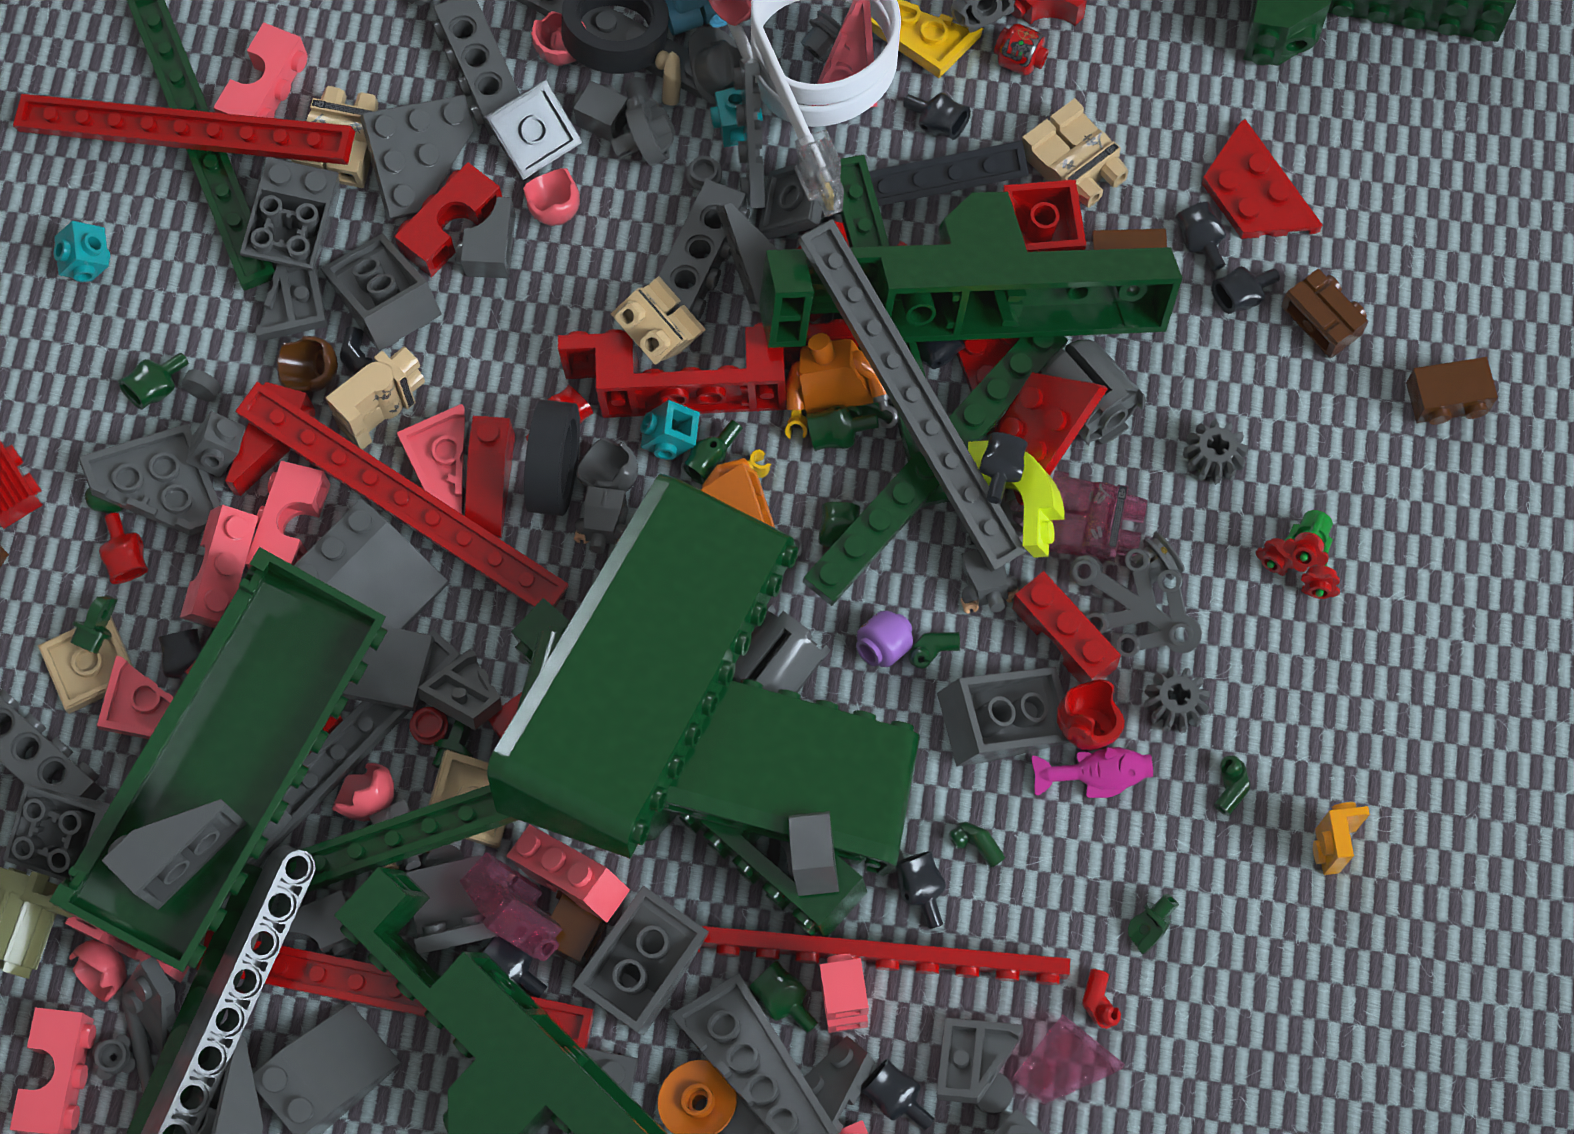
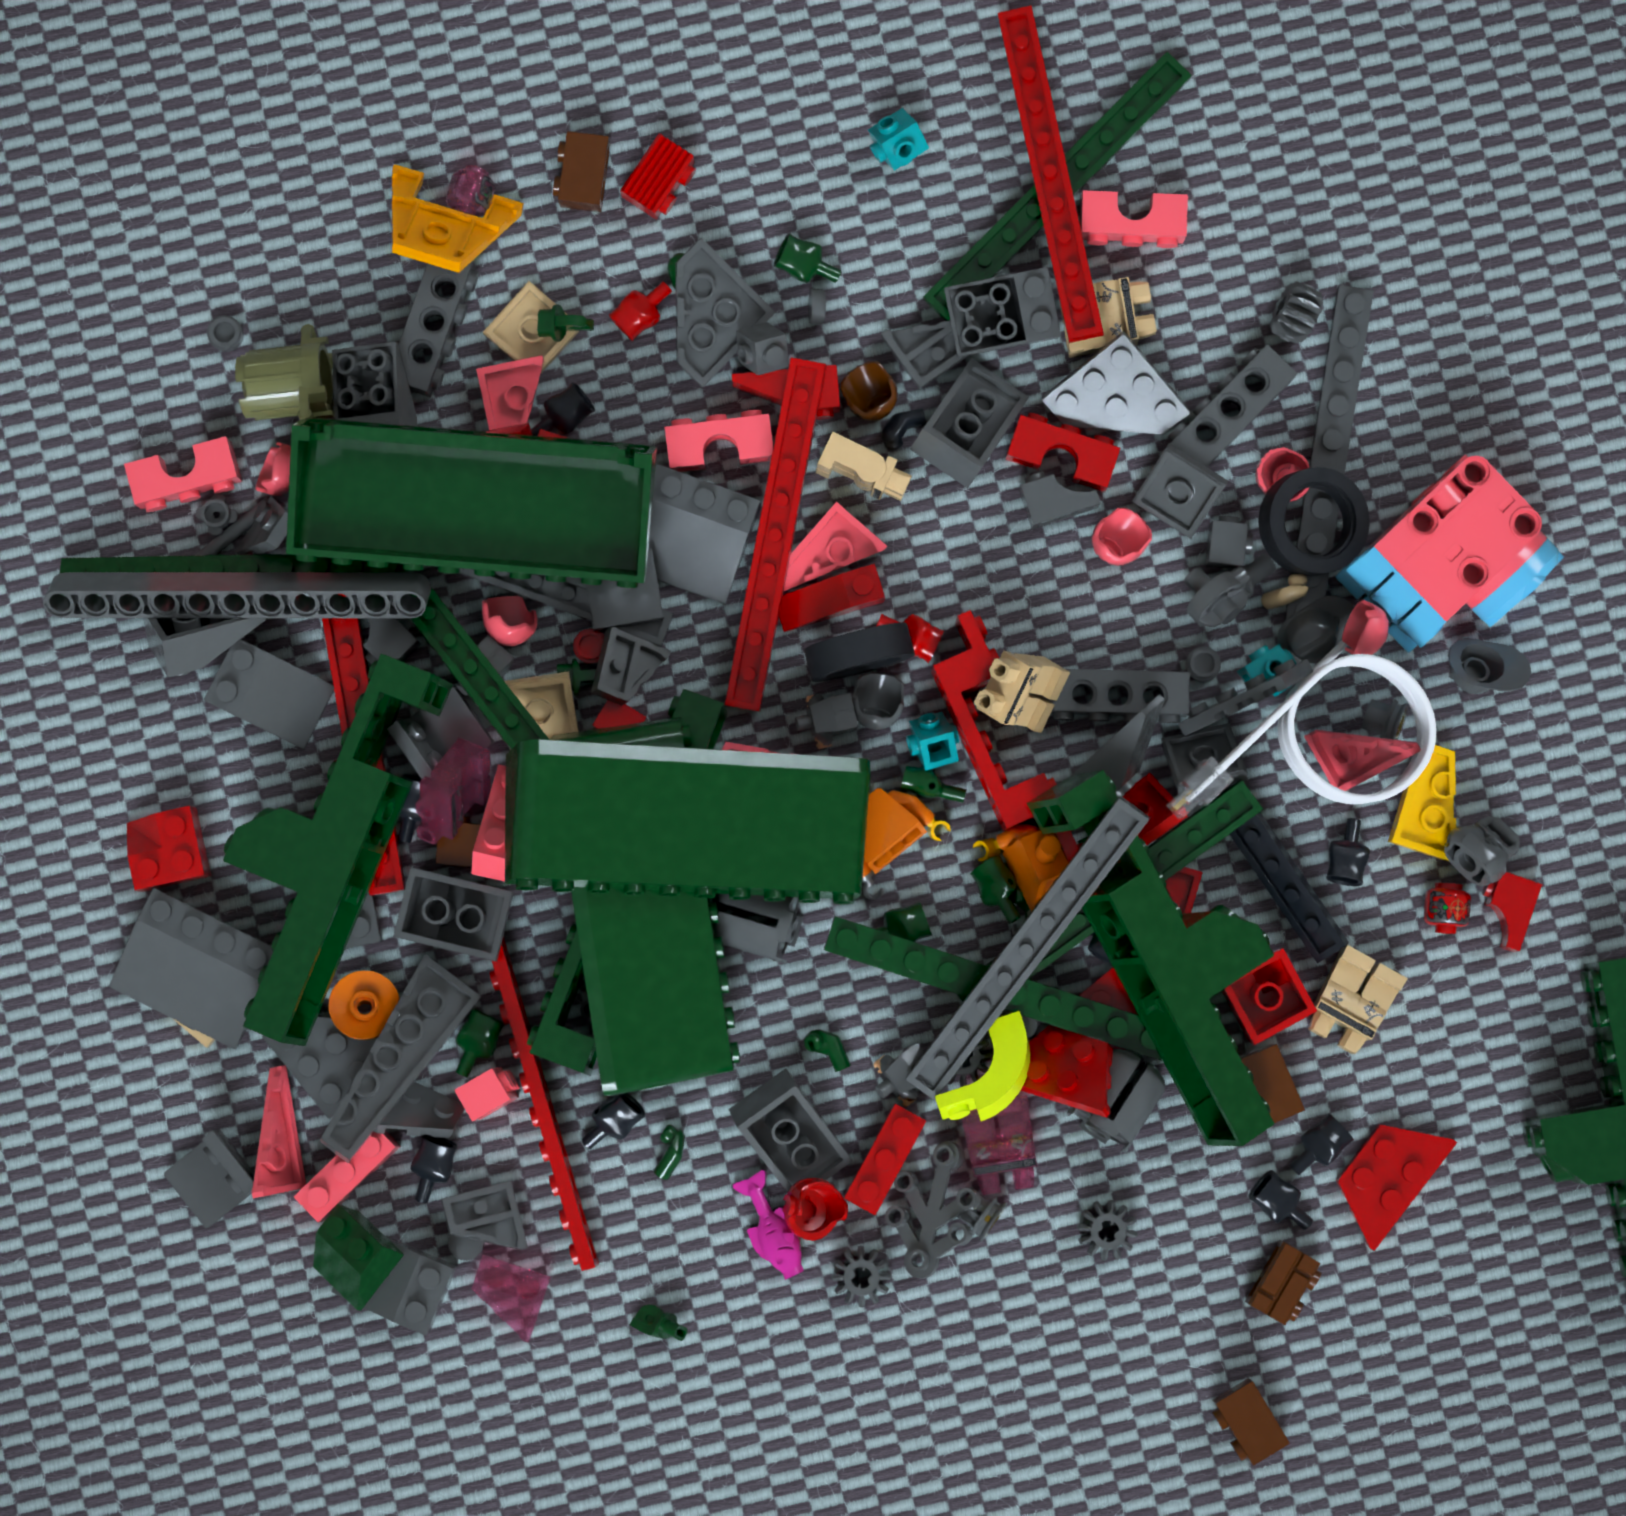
camera: 65 degrees right, 15 degrees up
dark grey slope [102,799,247,910] -> none
coral arch [180,505,258,628] -> none
dark grey slope [788,811,839,896] -> none
medium lavender head [856,610,913,667] -> none
black piece [979,432,1028,504] -> none
red arm [1082,969,1121,1029] -> none
dark green arm [1214,755,1250,816] -> none
red plant [1255,510,1340,599] -> none
light orange bracket [1313,802,1370,875] -> none

